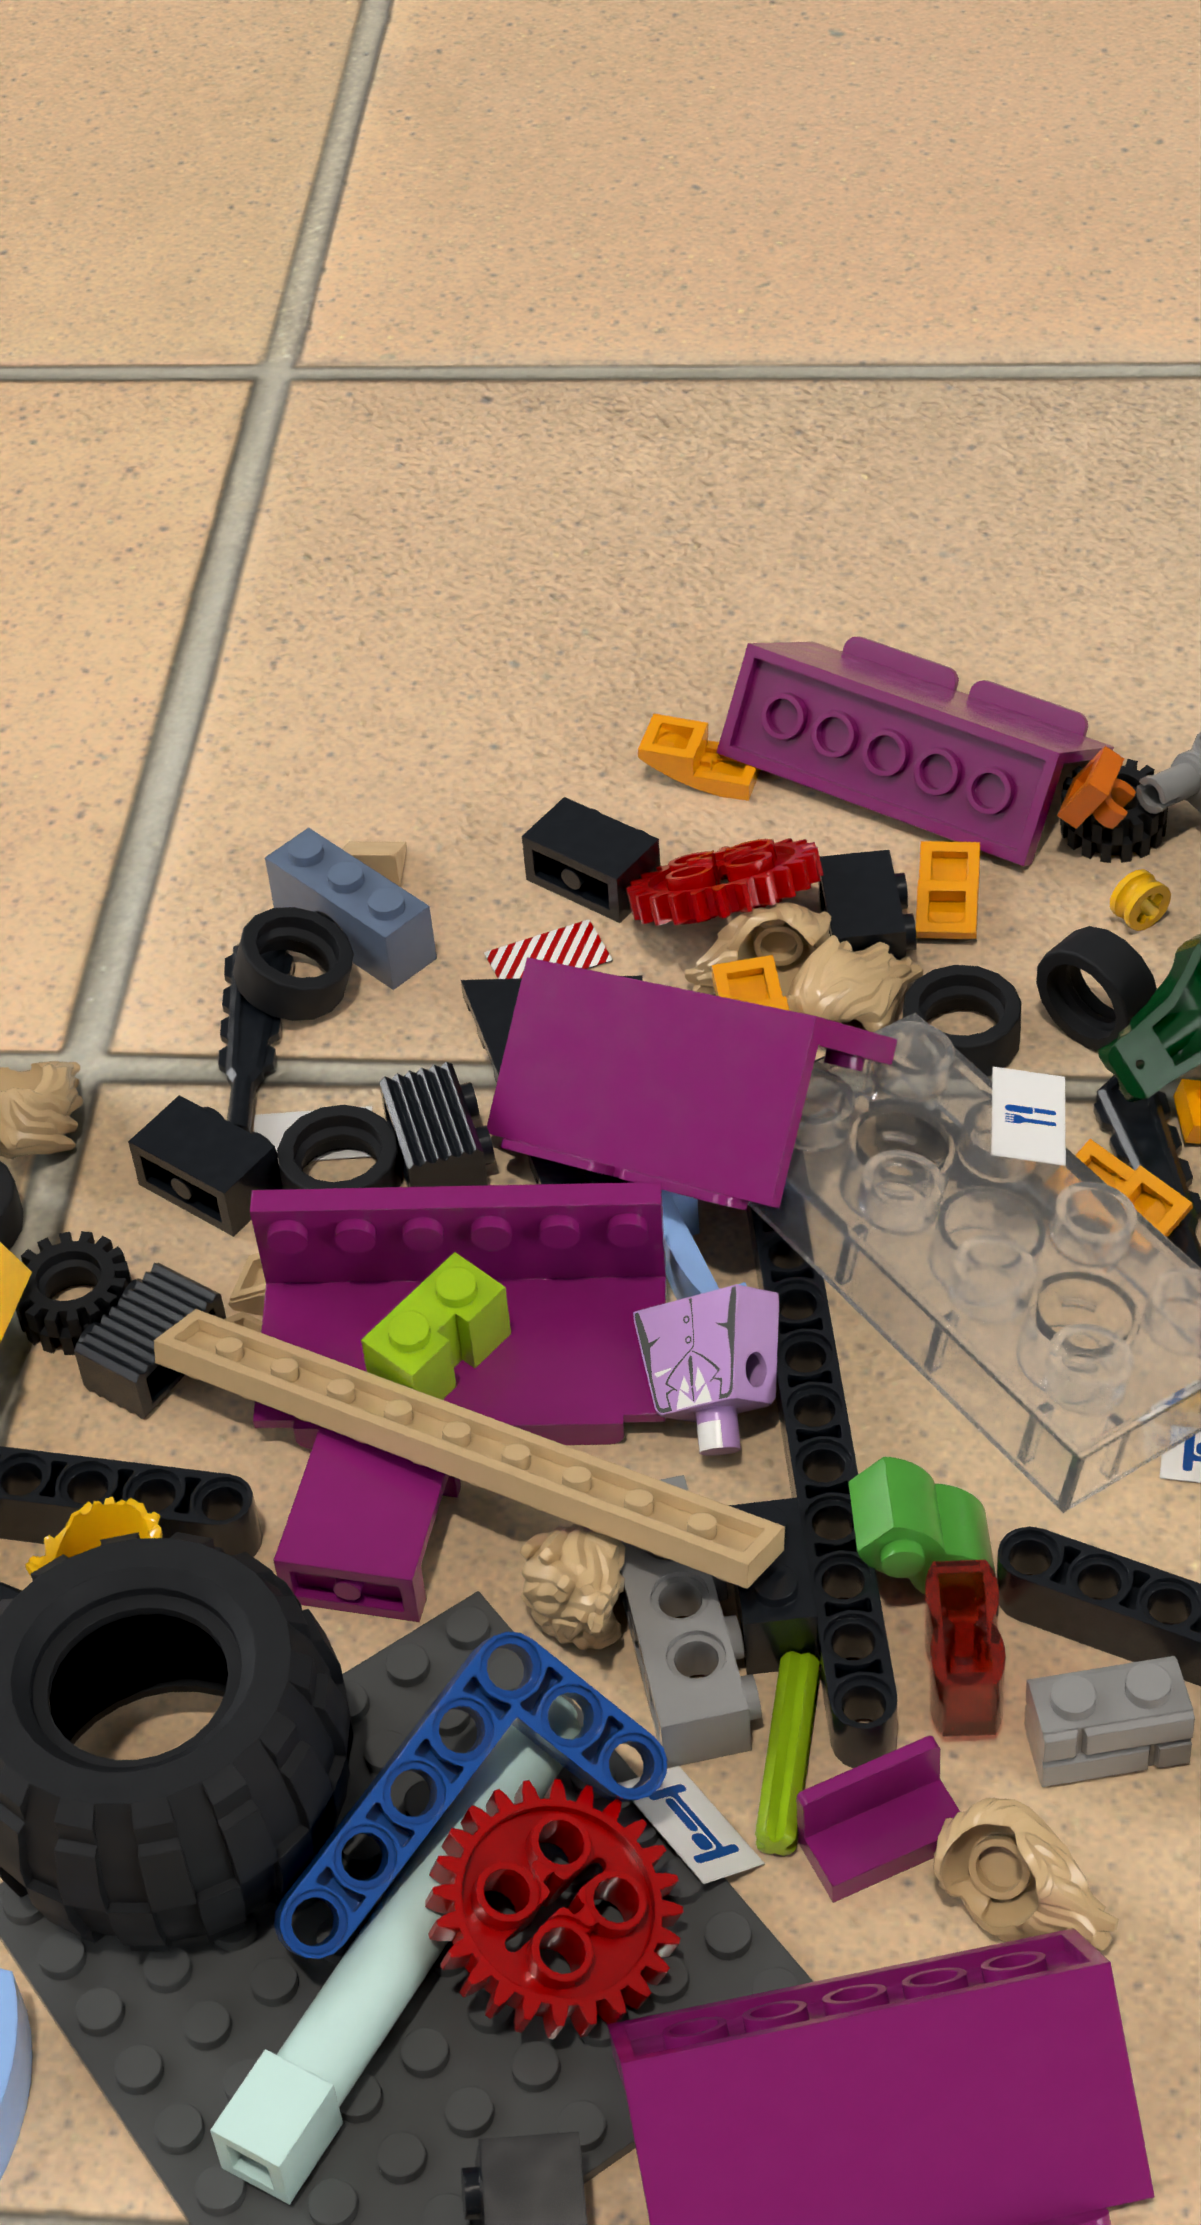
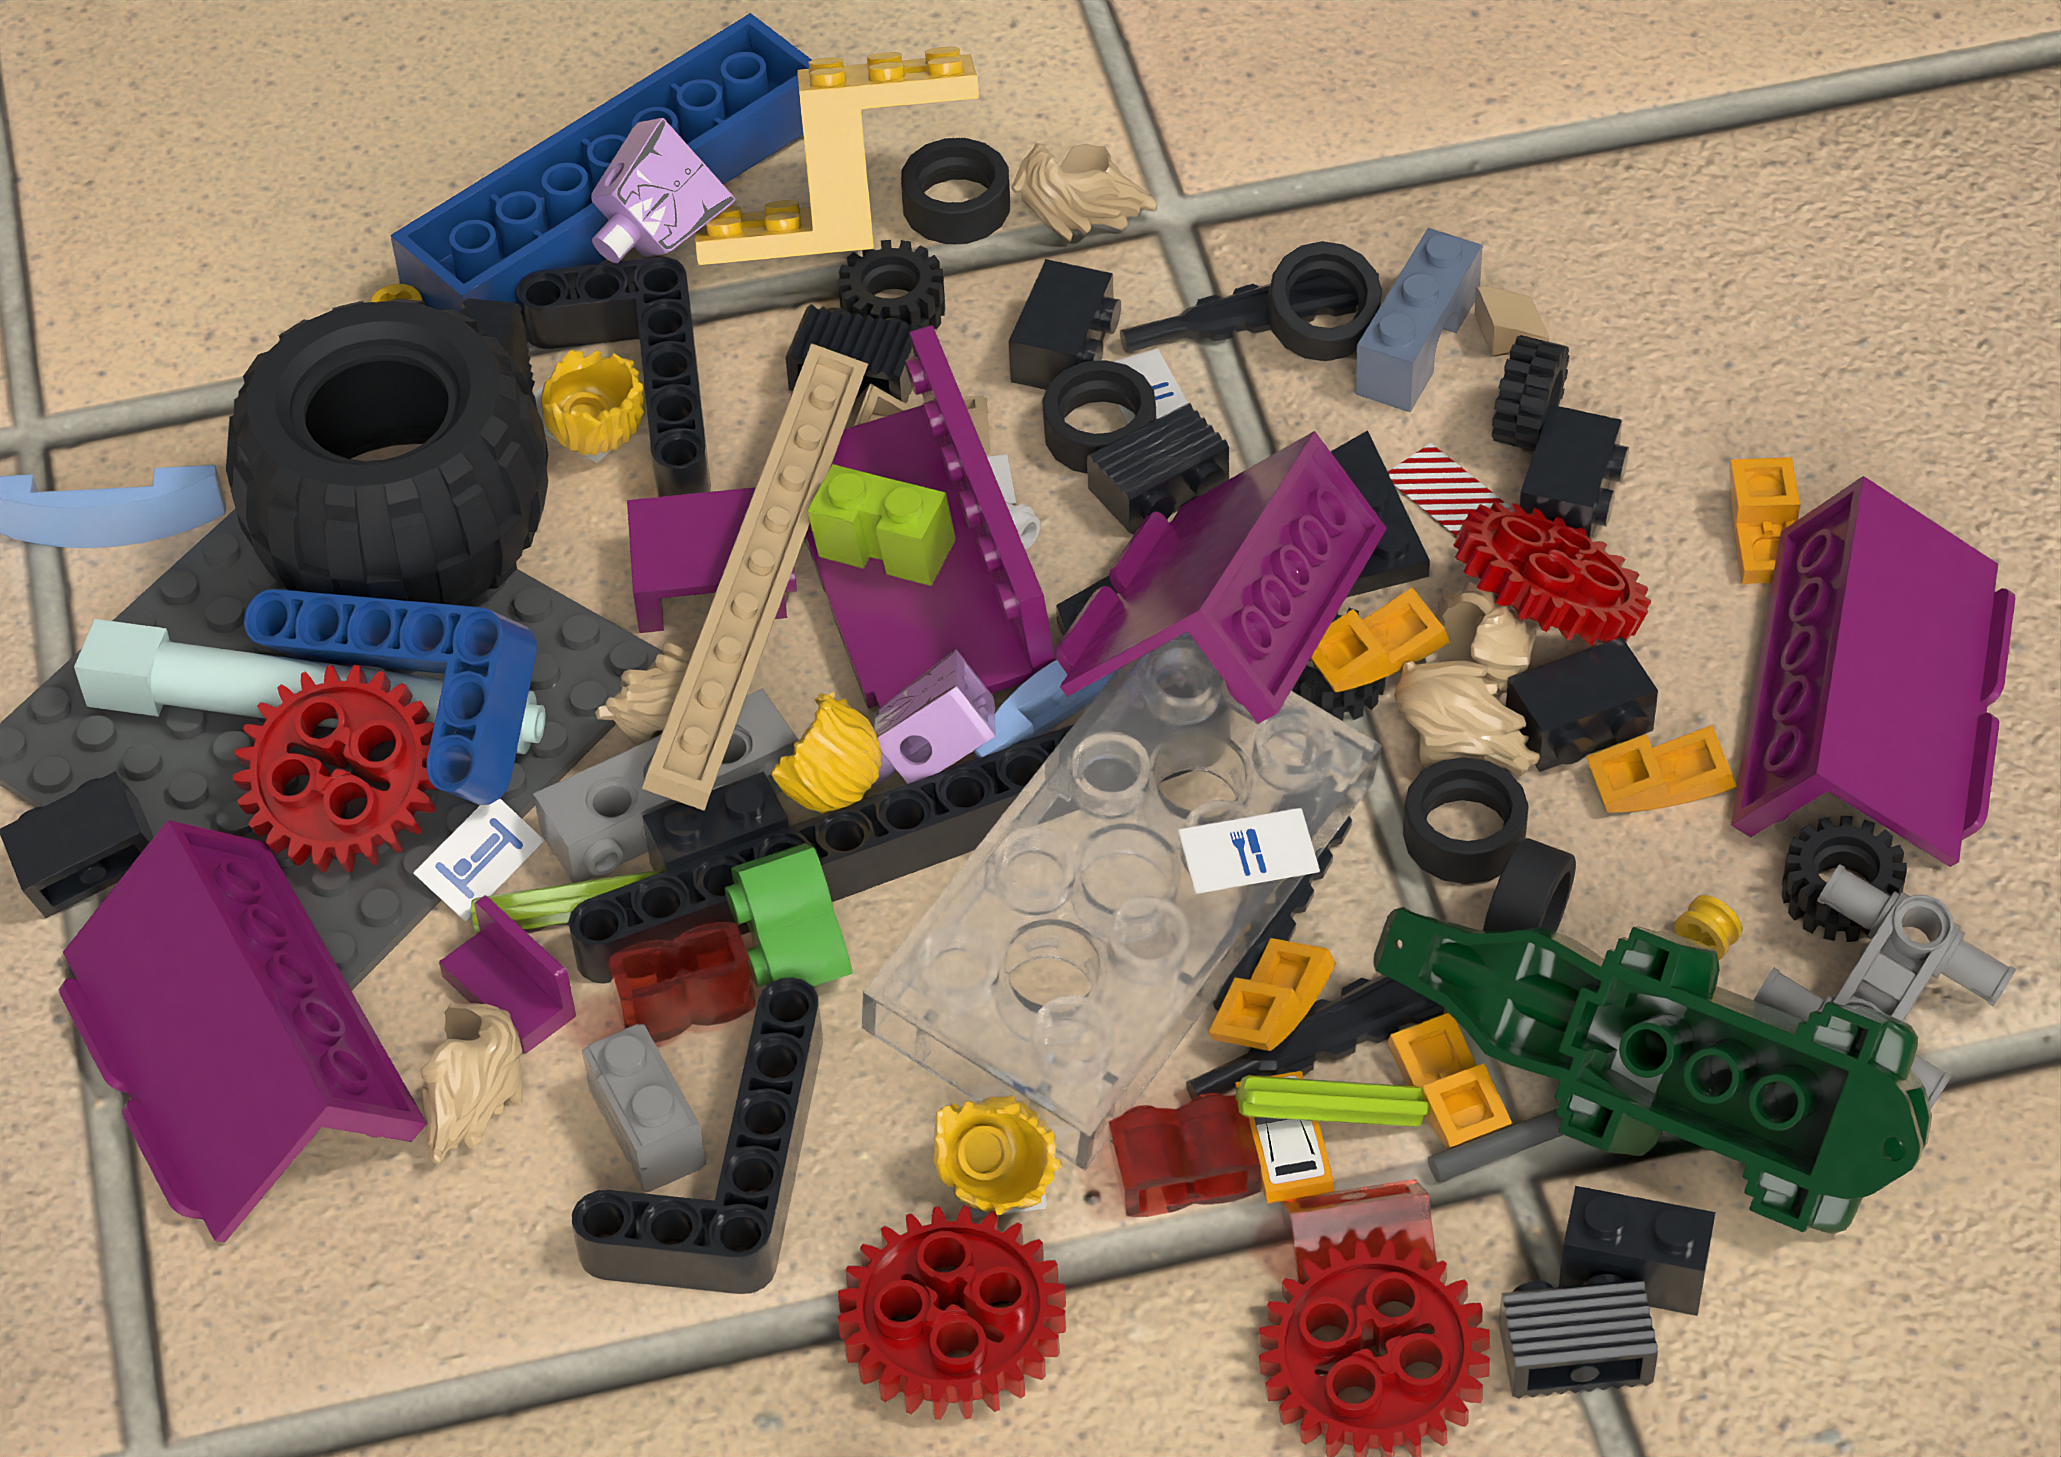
camera: 70 degrees right, 5 degrees up
orange tile [1057,745,1136,829] -> none
none -> yellow hair [771,692,881,814]
none -> black tyre [1492,335,1570,451]

